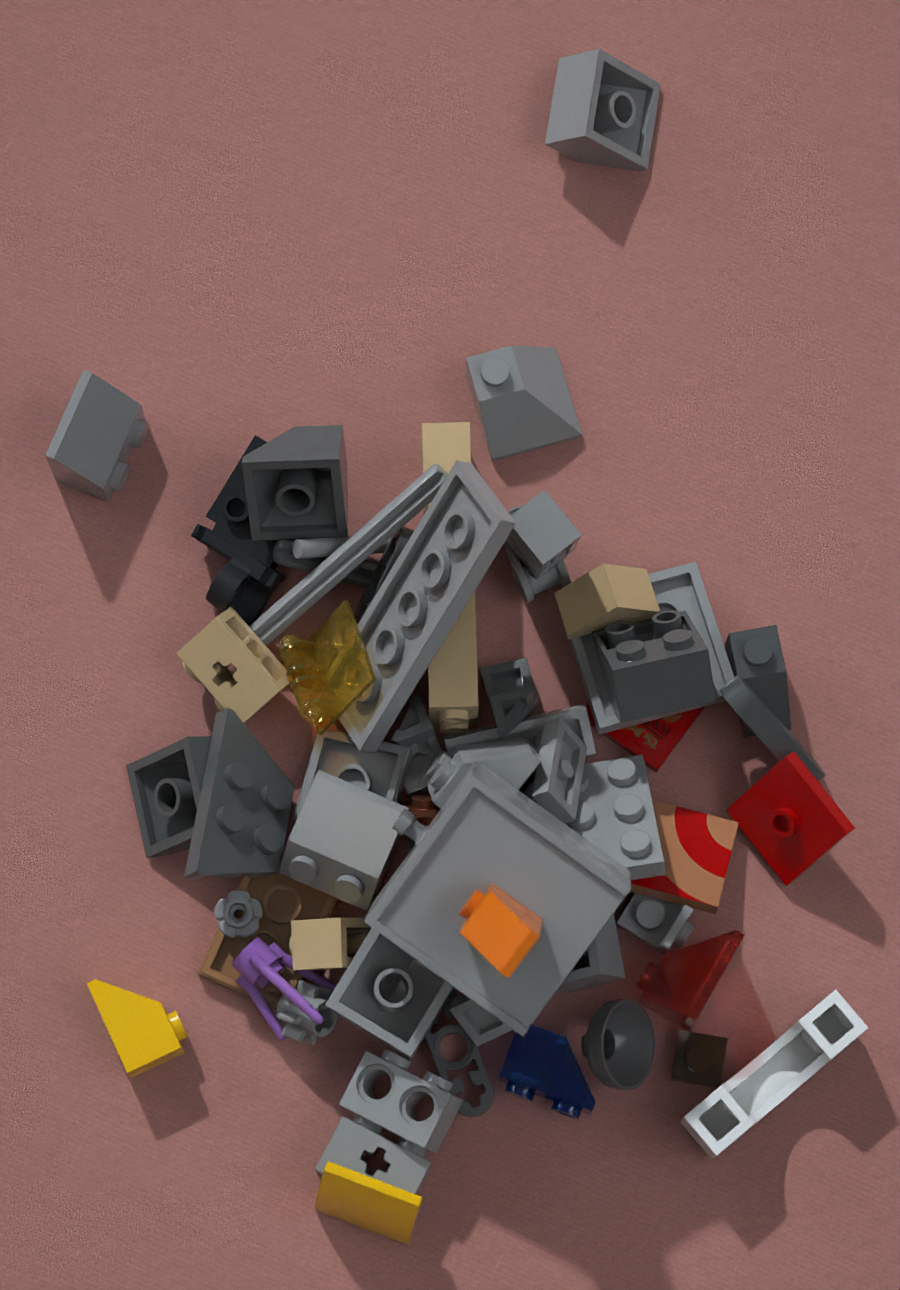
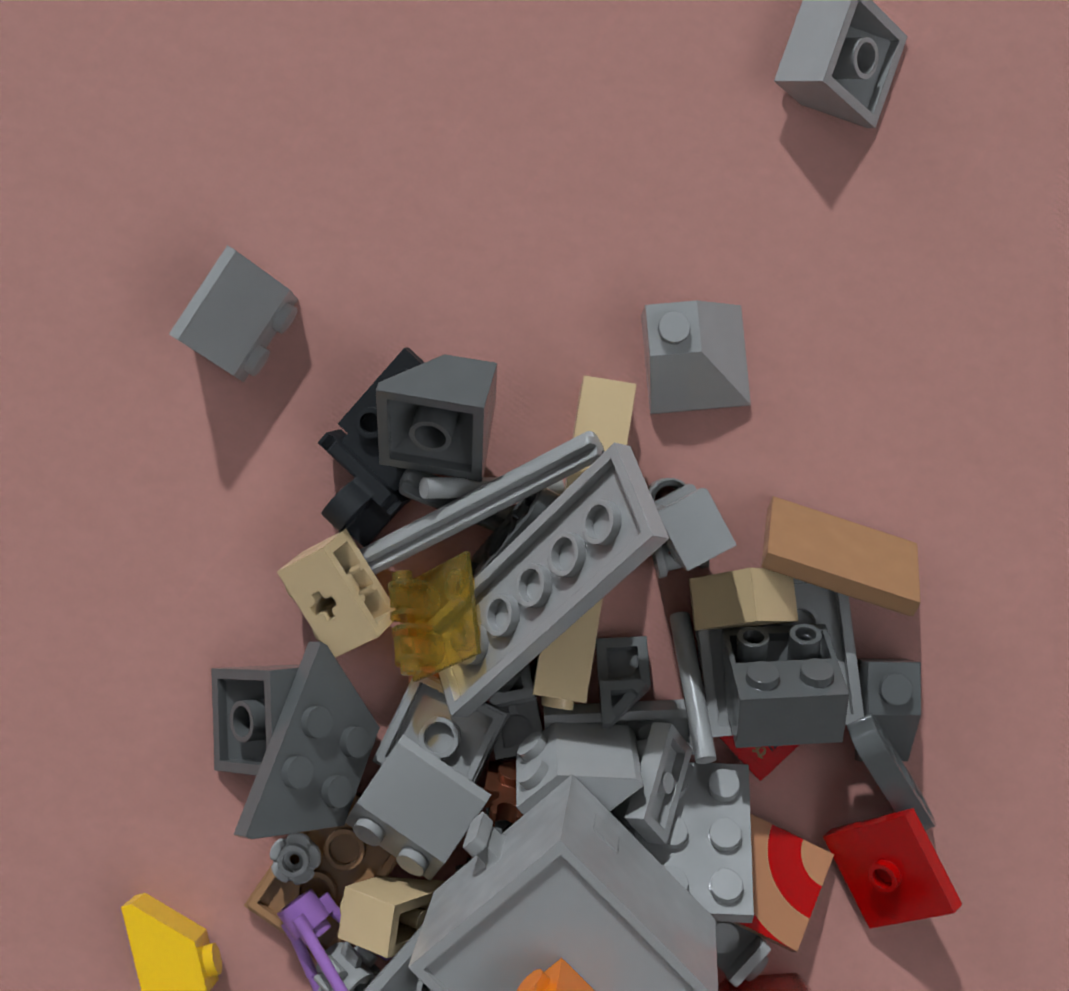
camera: 10 degrees right, 10 degrees up
none -> light grey bar [670,612,717,764]
none -> medium nougat tile [761,496,921,616]

